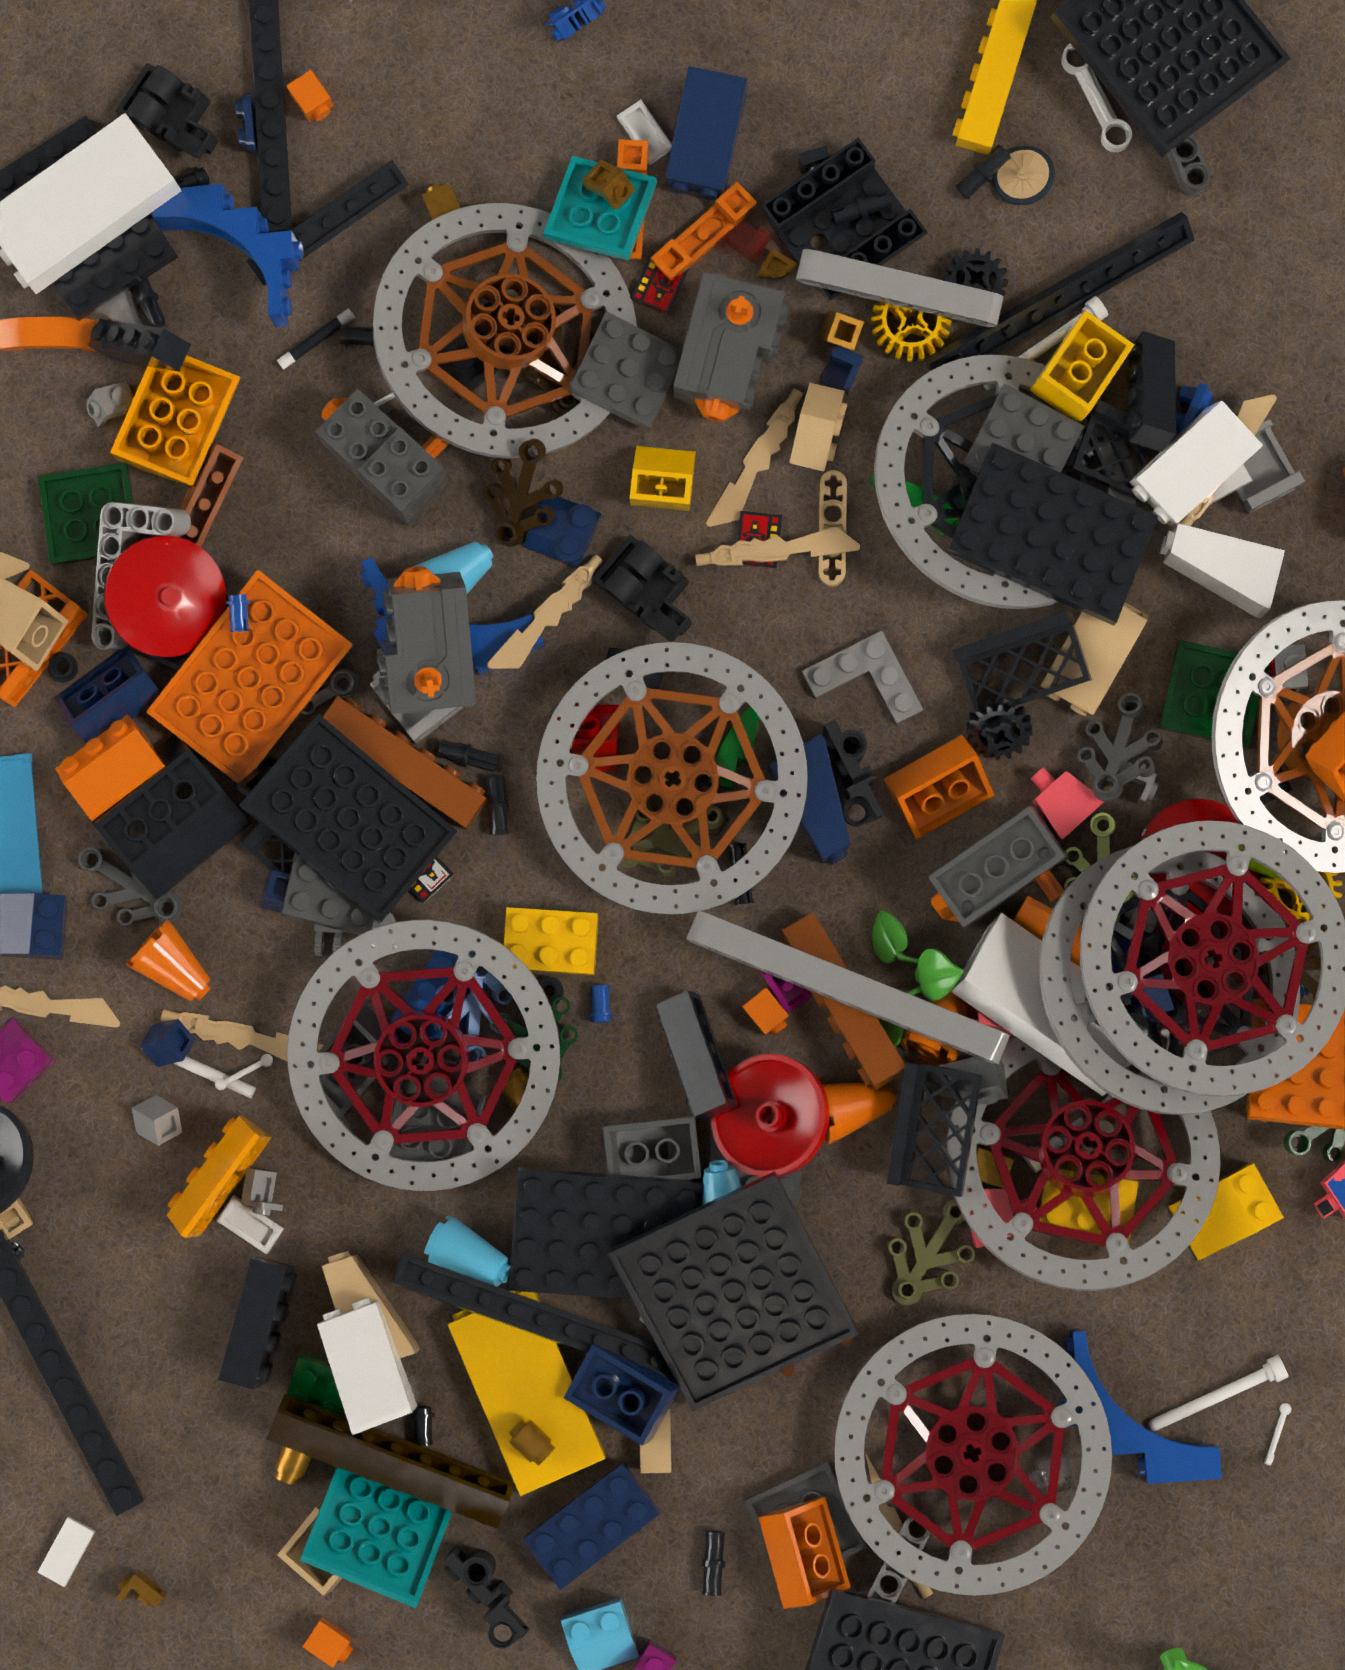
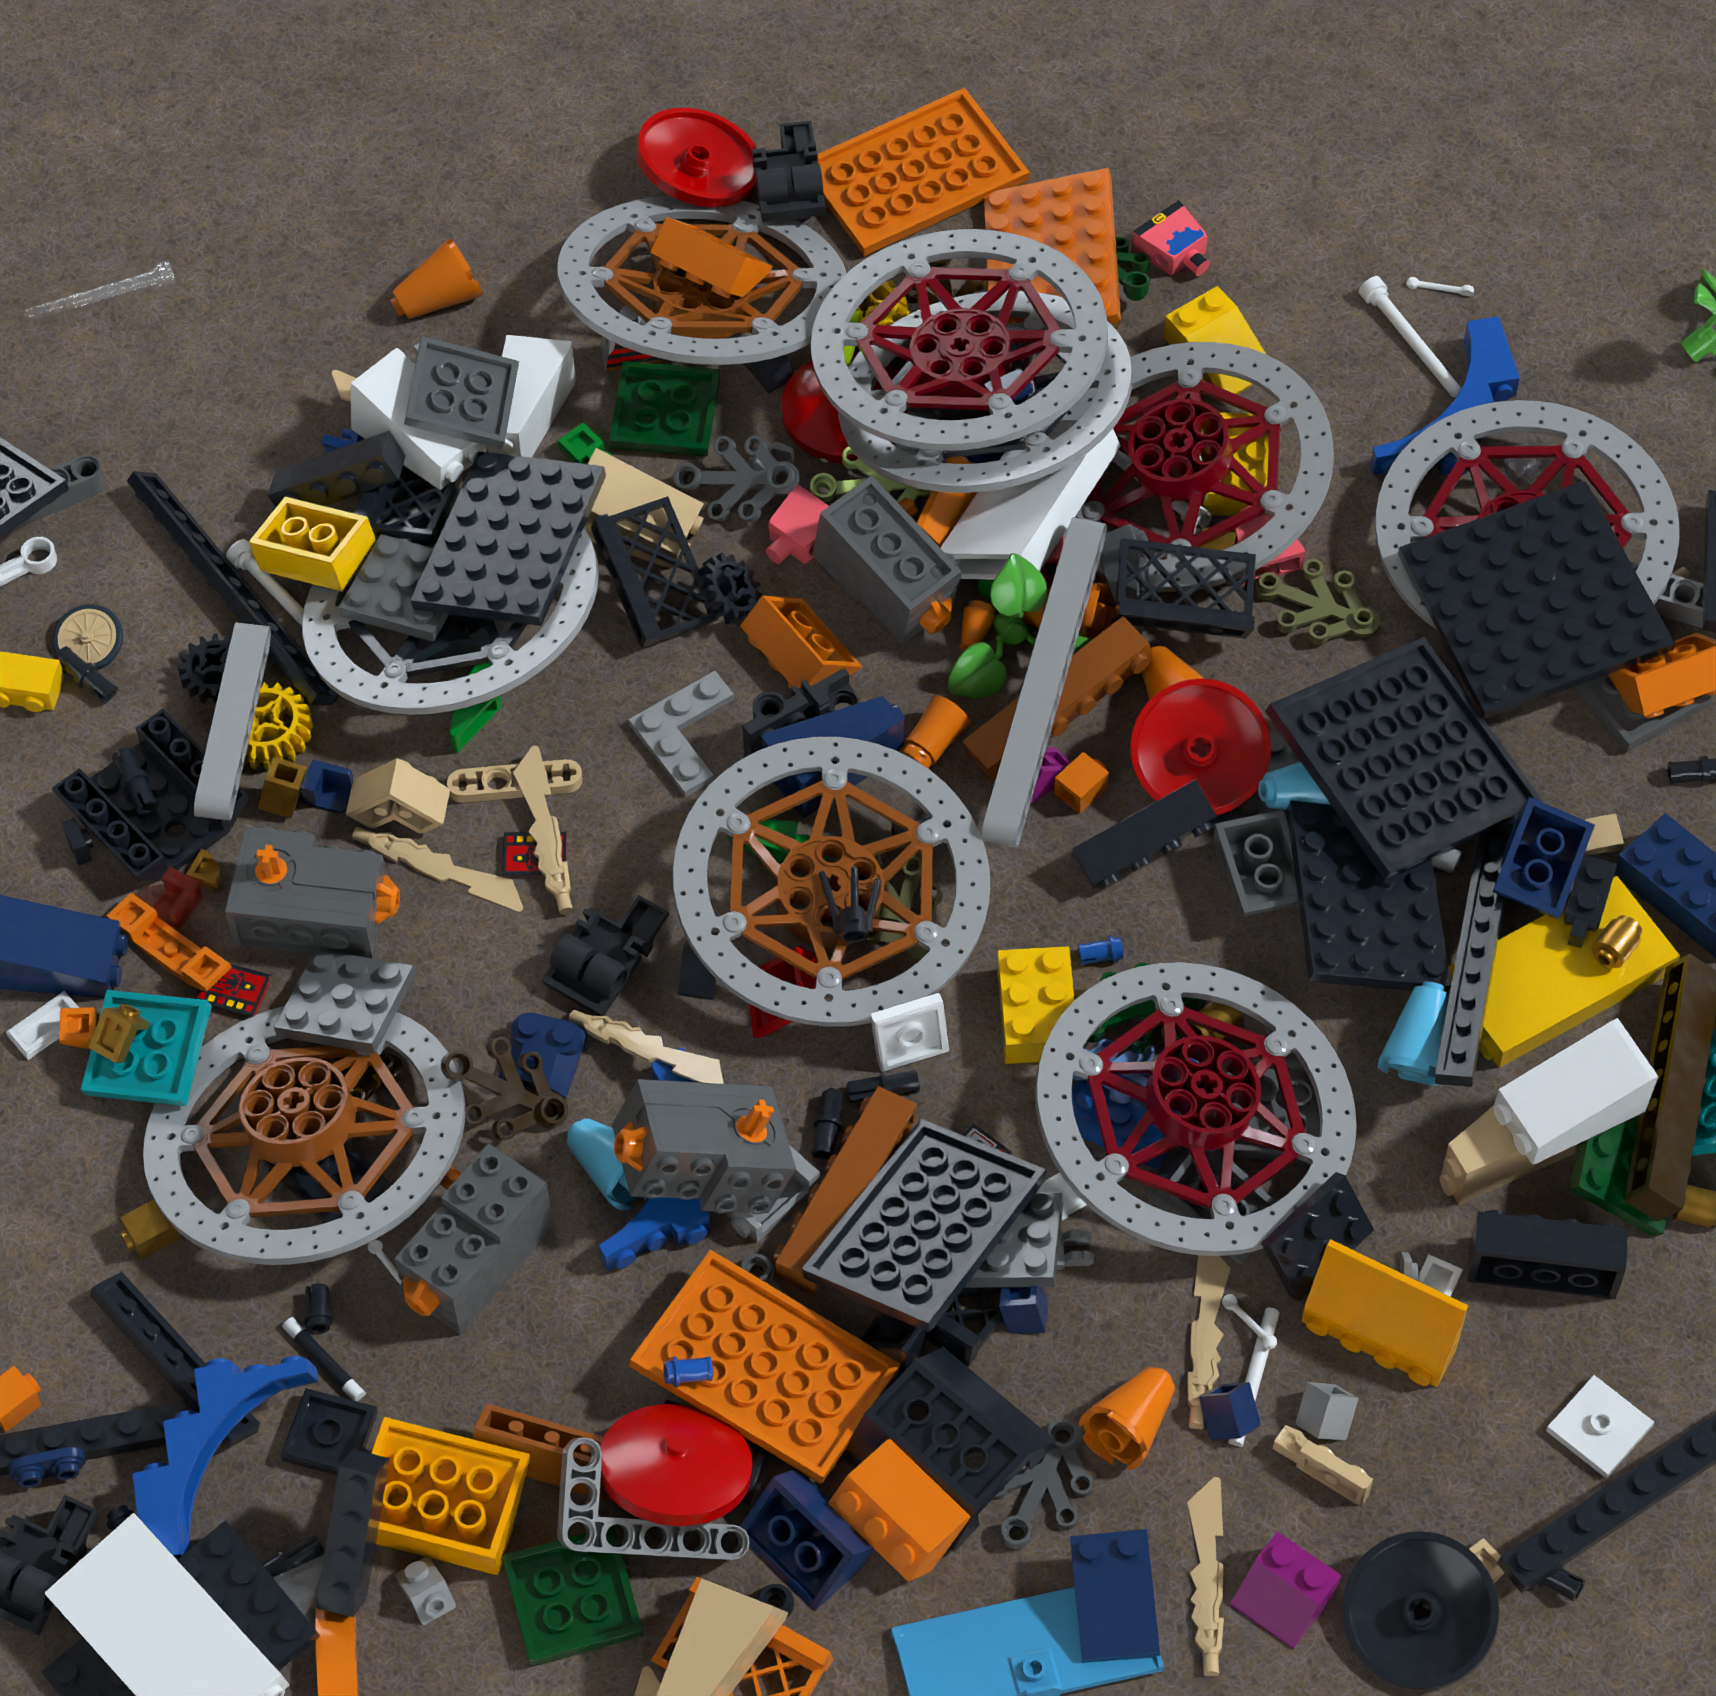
camera: 105 degrees left, 25 degrees down
yellow slope [630,446,696,511] -> none
none -> black plate [280,1388,378,1475]
none -> dark grey plate [404,336,519,449]
none -> green plate [558,422,612,464]
none -> black plant [819,866,881,943]
none -> white plate [870,993,949,1072]
none -> orange plant [899,695,971,769]
none -> orange cone [959,600,996,650]
none -> black plate [1261,1172,1374,1301]
none -> tan hinge [1272,1425,1373,1506]
none -> black plate [1398,481,1675,719]
none -> white plate [1546,1375,1654,1479]
none -> black hinge [1563,855,1617,948]

